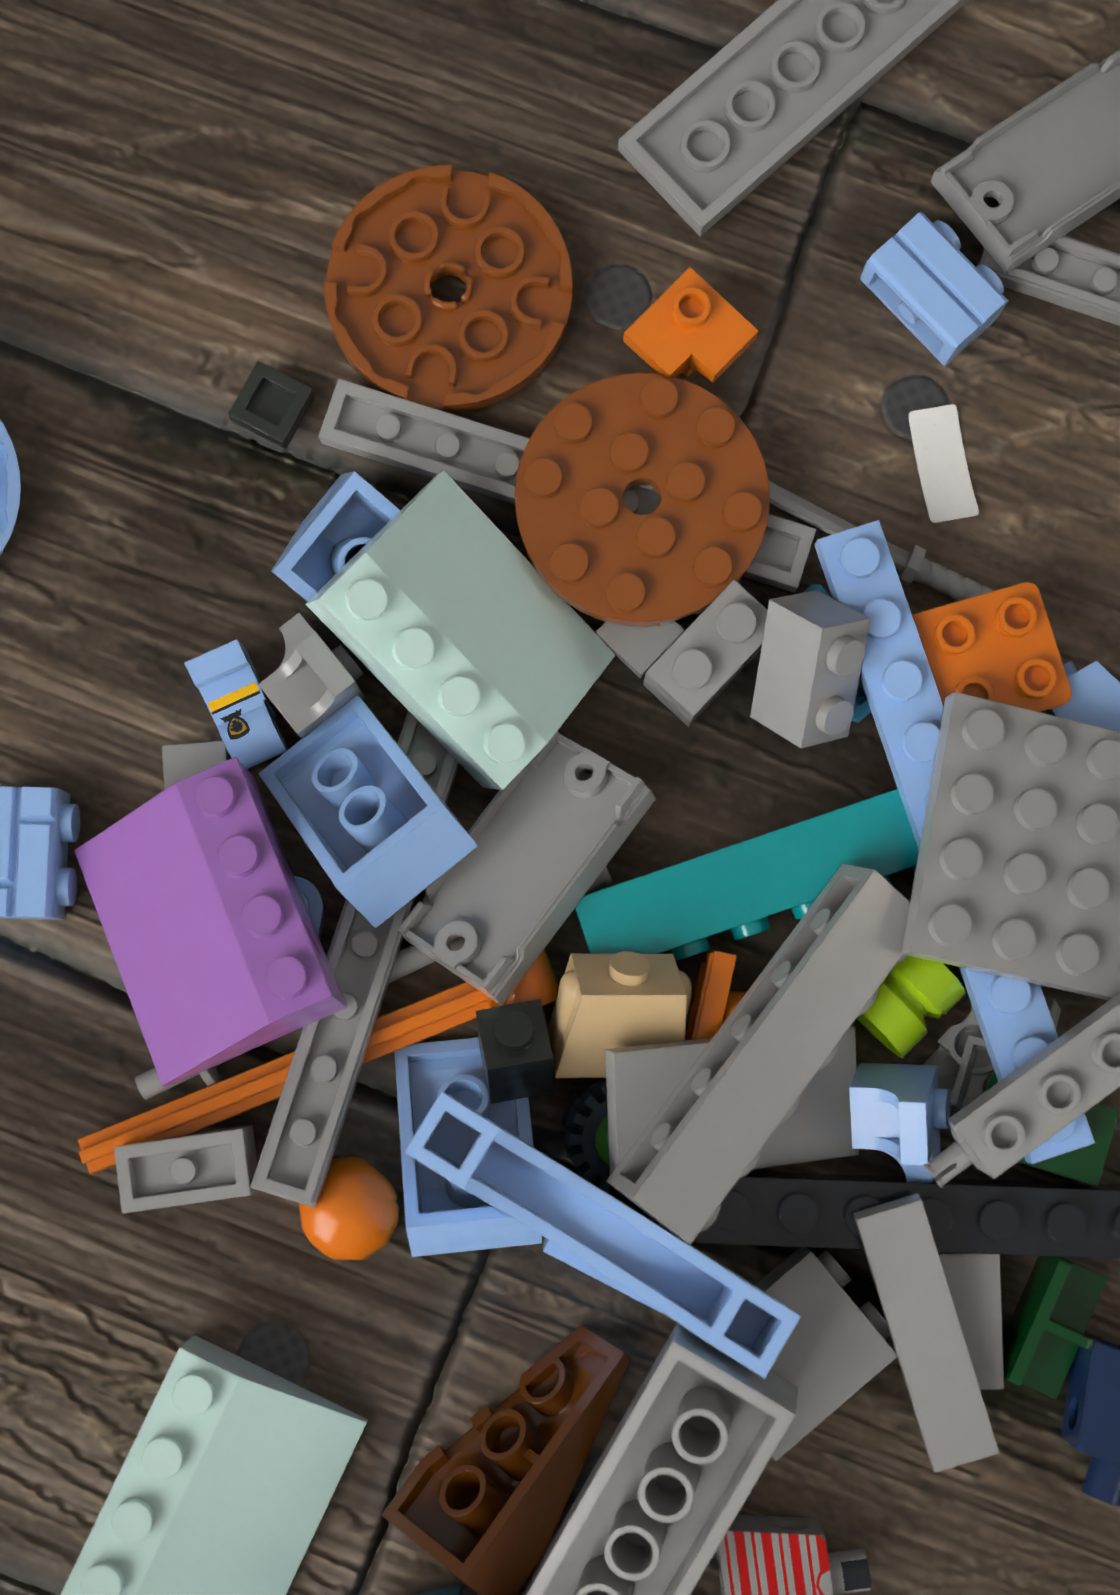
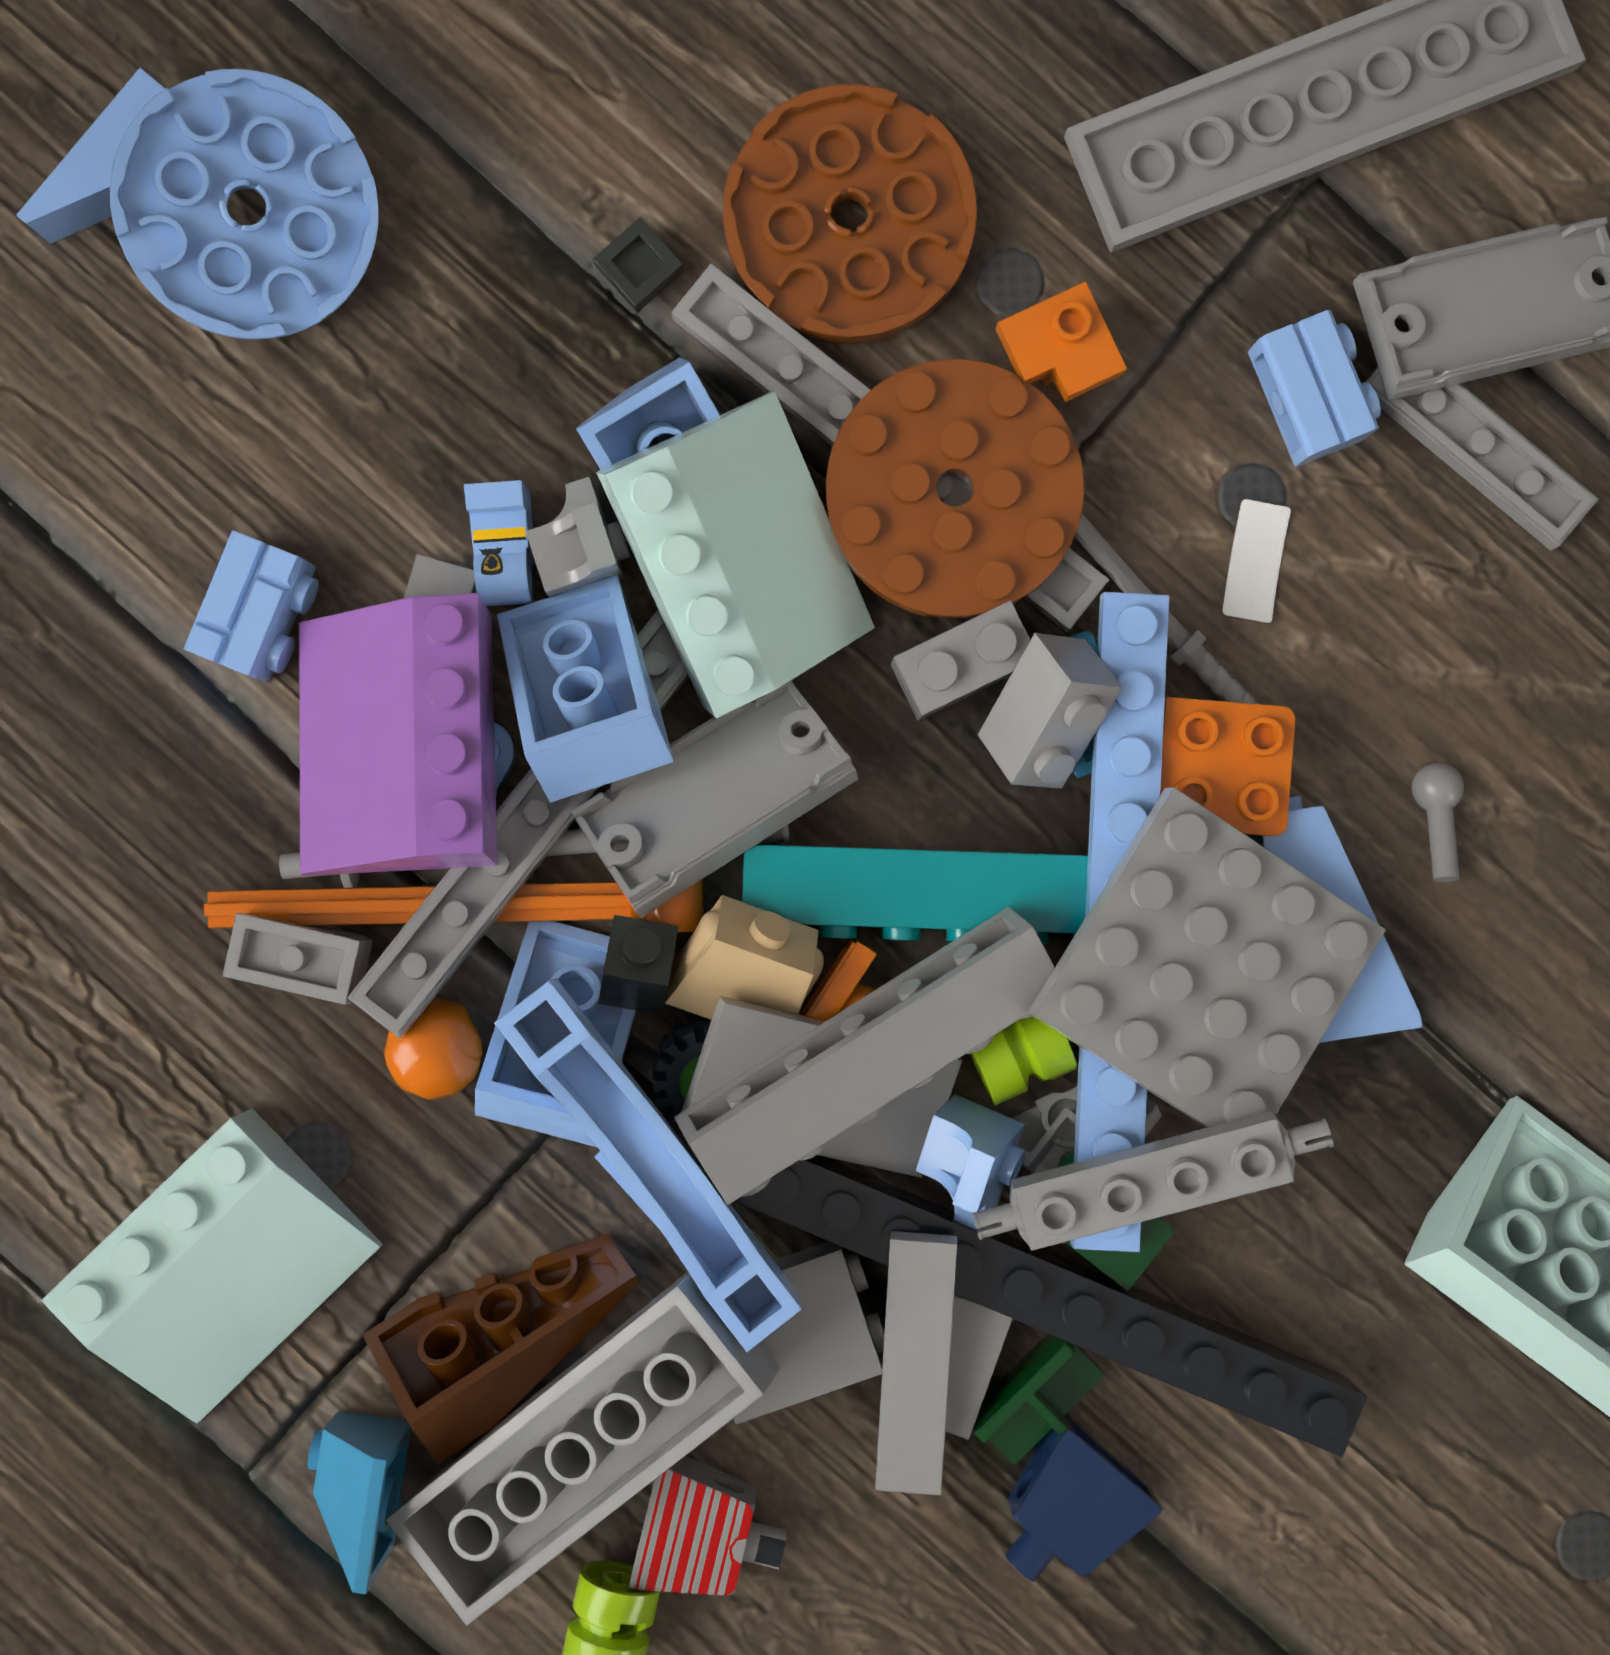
camera: 20 degrees right, 5 degrees up
light grey tile [596,621,685,679] -> none

